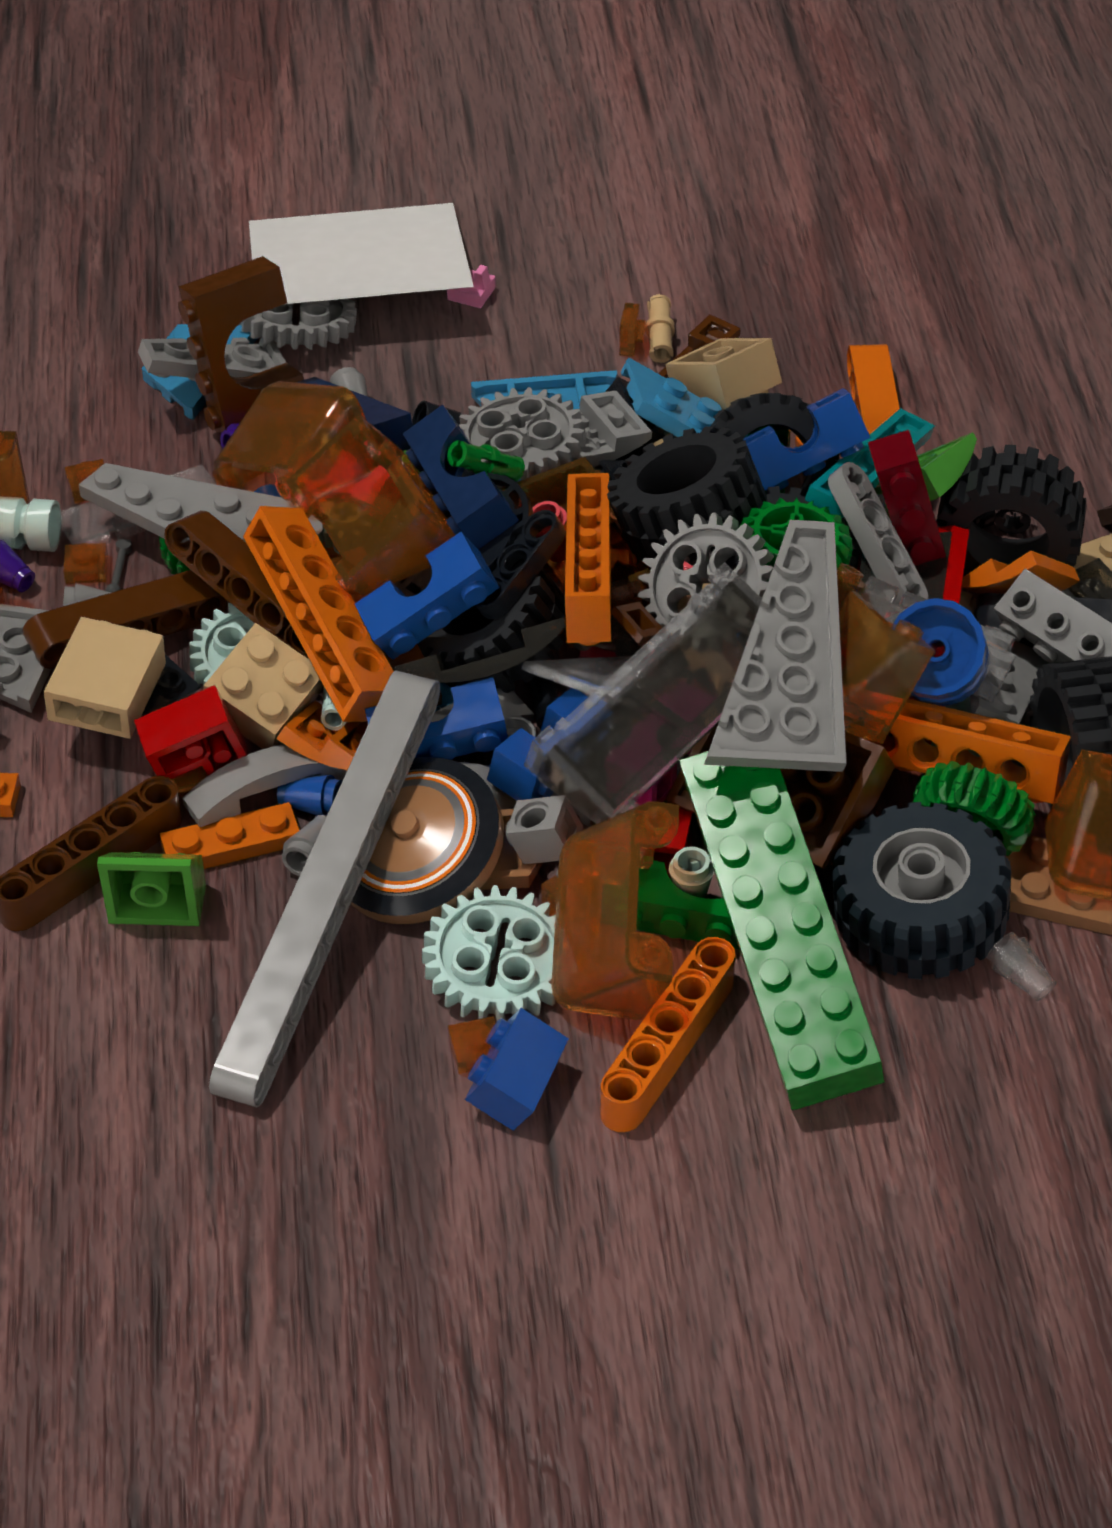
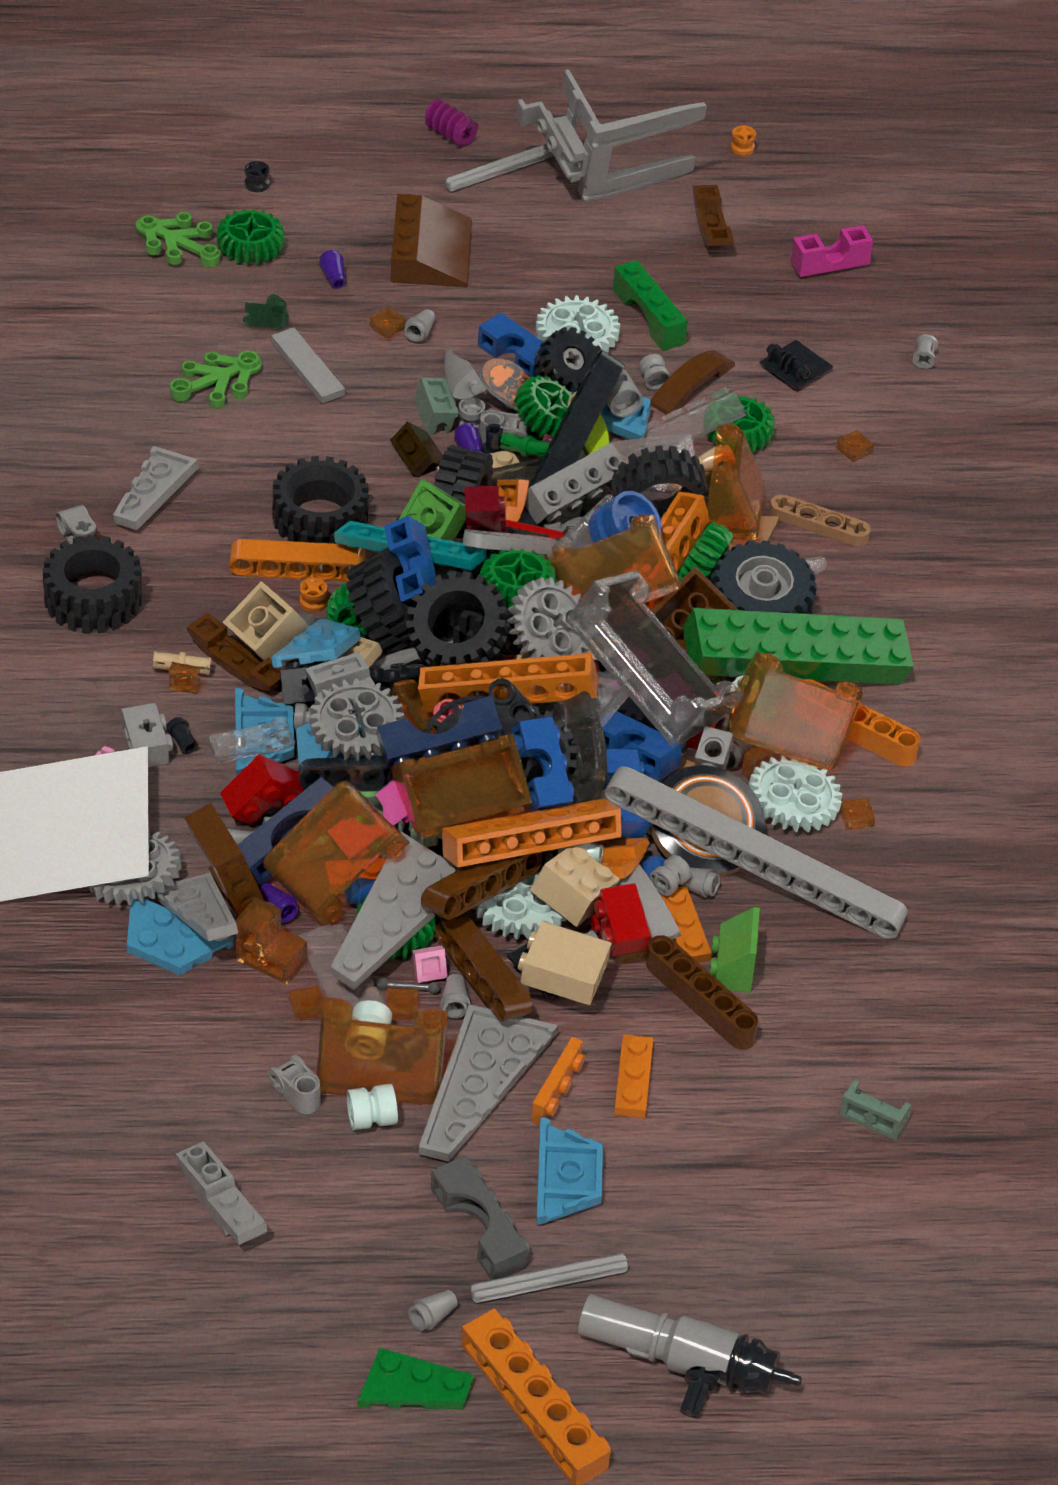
camera: 90 degrees left, 0 degrees up
green pin [447,440,525,482] -> none
blue brick [465,1008,569,1131] -> none
light grey wing [704,520,846,772] -> none
none -> black tyre [43,535,142,634]
none -> light grey piece [56,505,96,544]
none -> light grey wing [113,446,199,530]
none -> light grey brick [121,703,173,767]
none -> black pin [167,717,198,754]
none -> clear plate [208,717,295,764]
none -> red brick [220,754,304,826]
none -> clear orange brick [235,897,307,985]
none -> black tyre [272,456,369,544]
none -> bright pink tile [412,945,448,983]
none -> light grey wheel [650,855,692,896]

